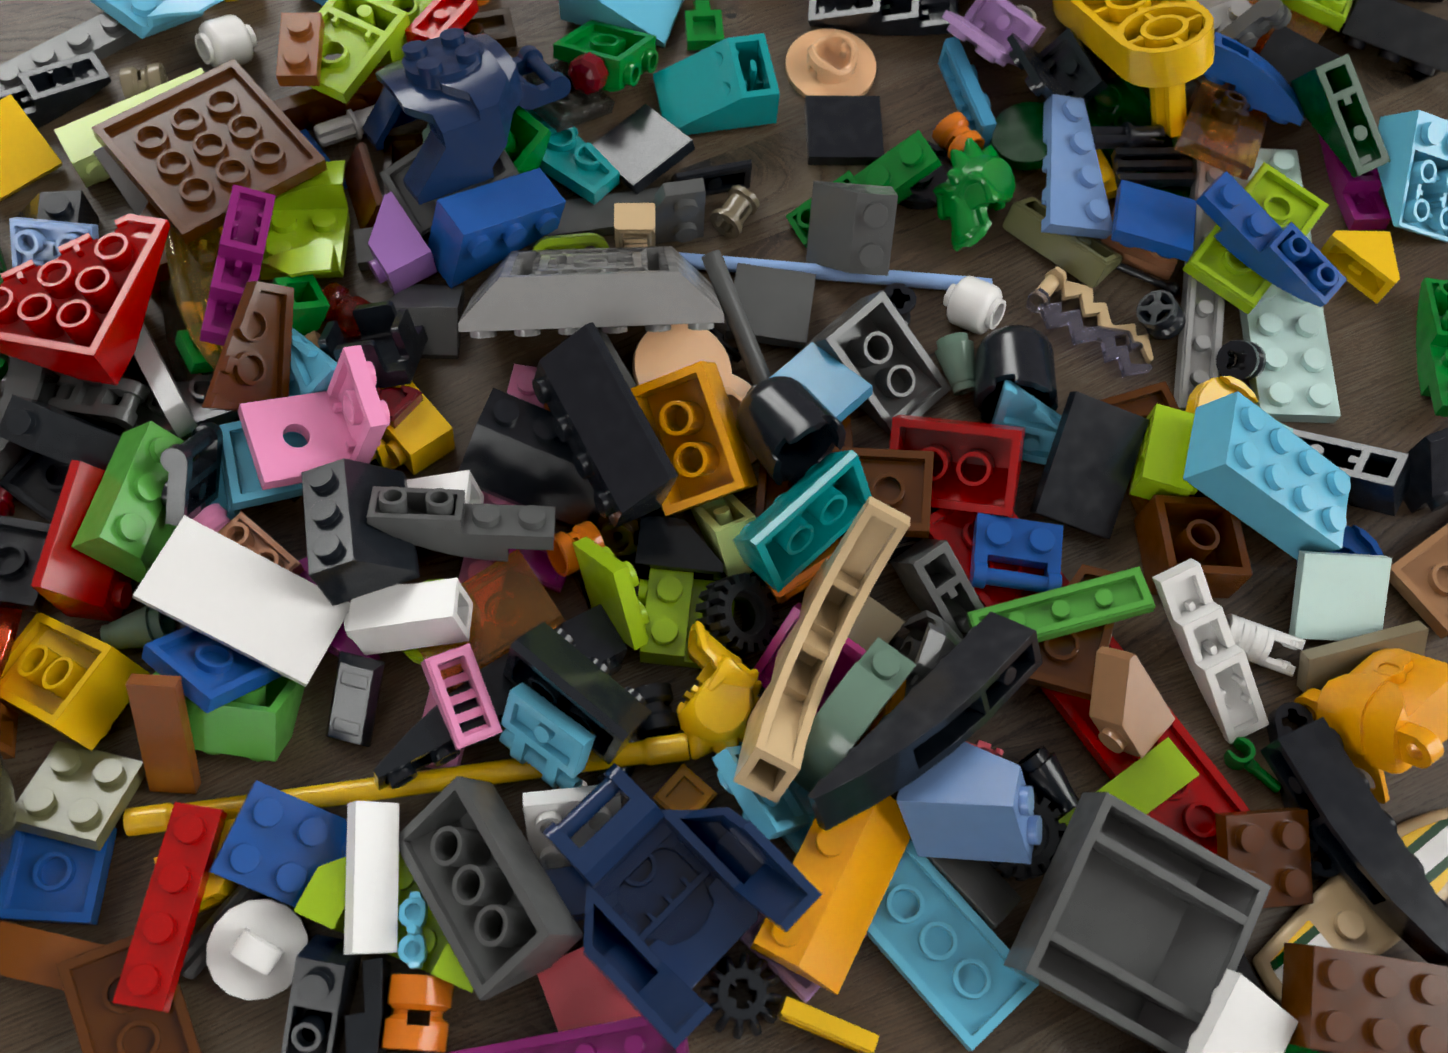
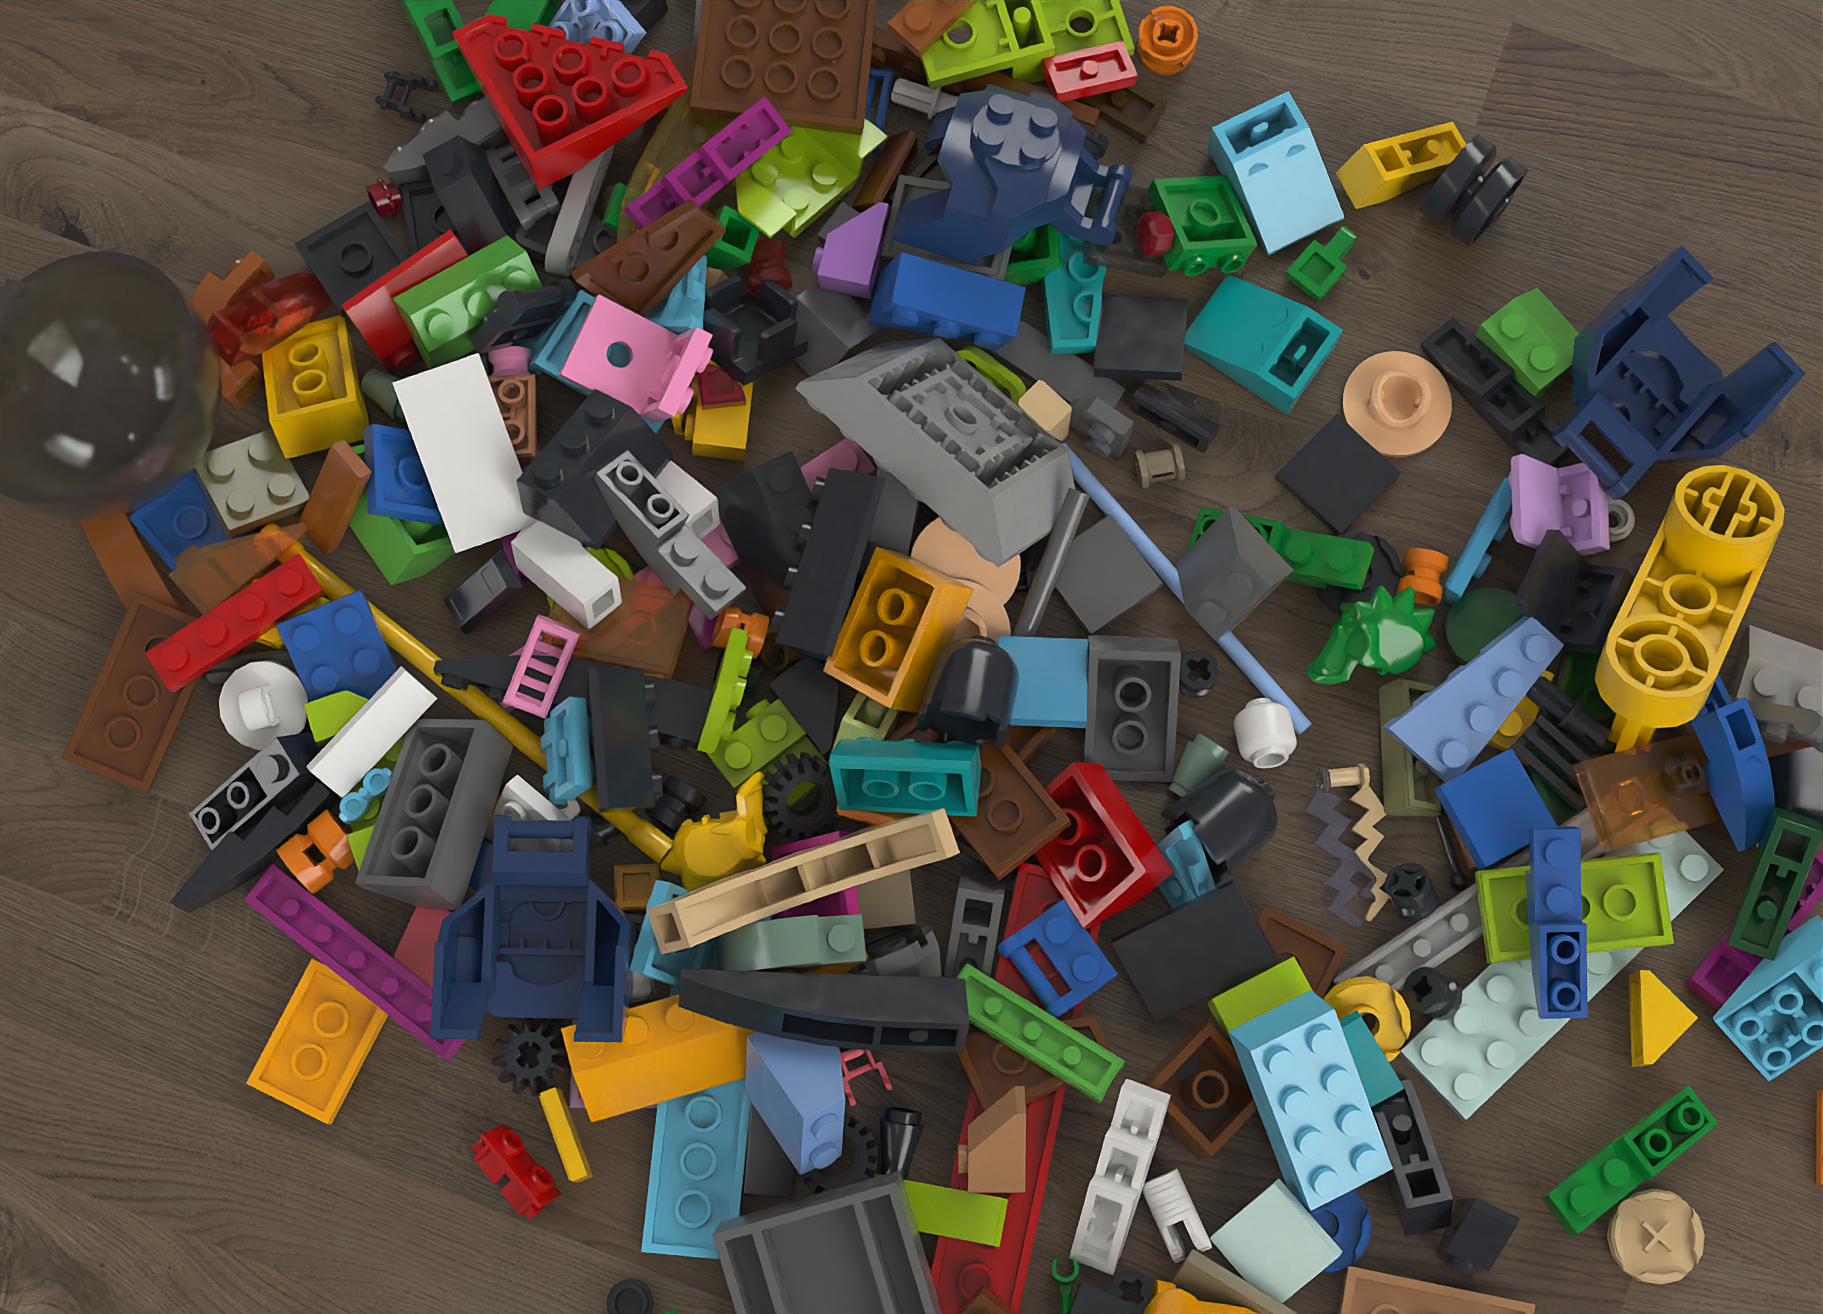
camera: 55 degrees right, 10 degrees up
none -> clear orange slope [168,521,314,615]

